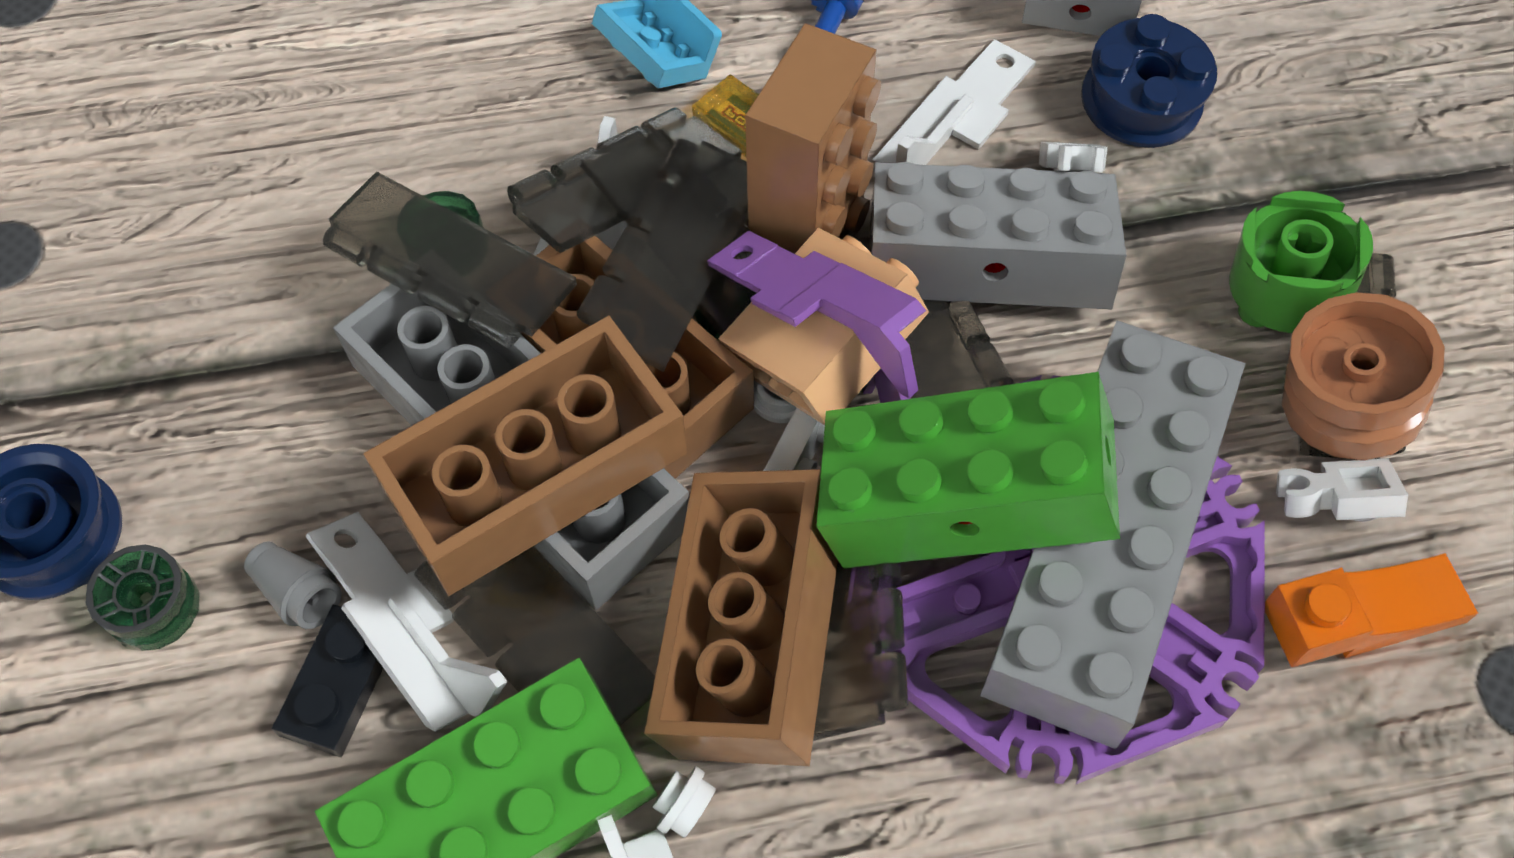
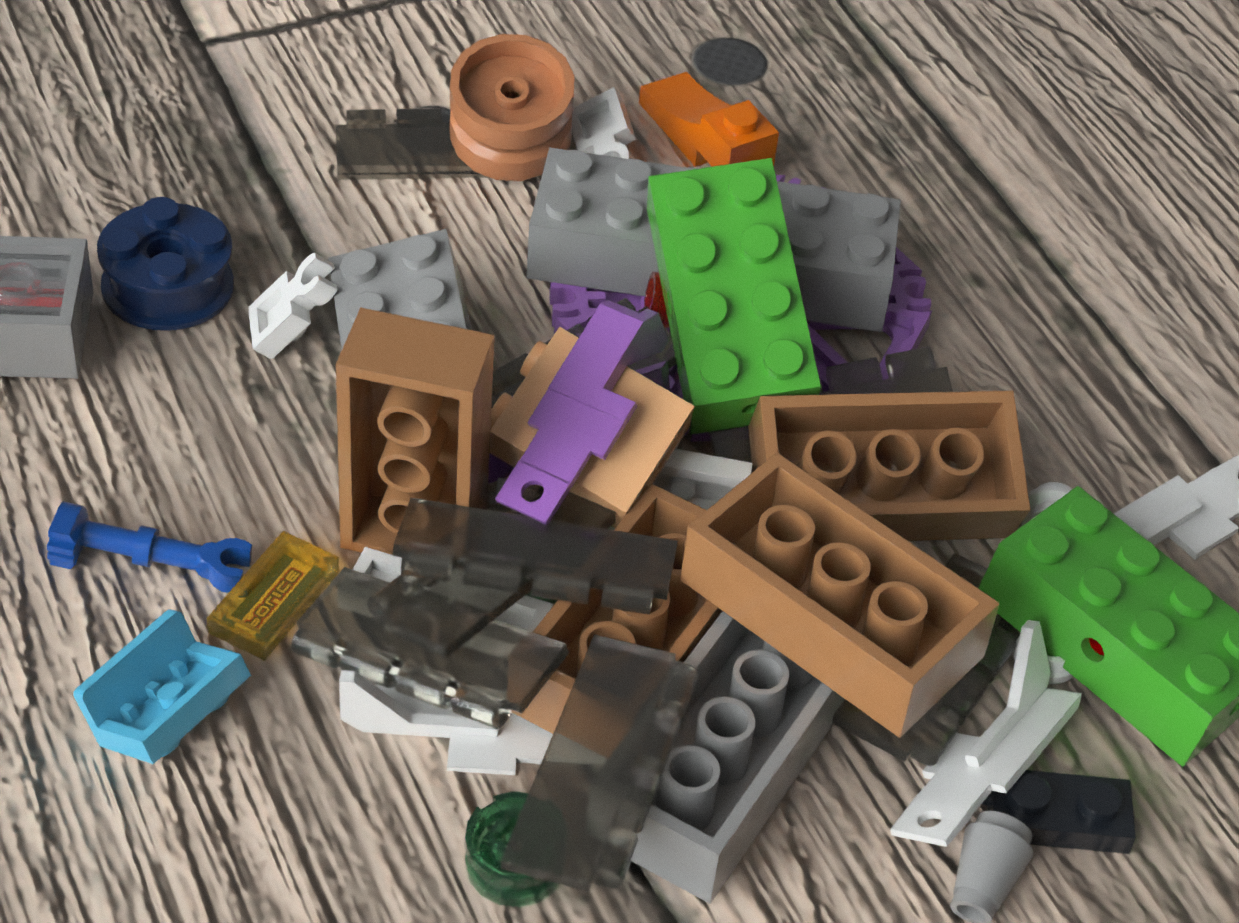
camera: 110 degrees left, 15 degrees down
white piece [872,39,1036,165] -> none
bright green brick [1229,191,1373,333] -> none

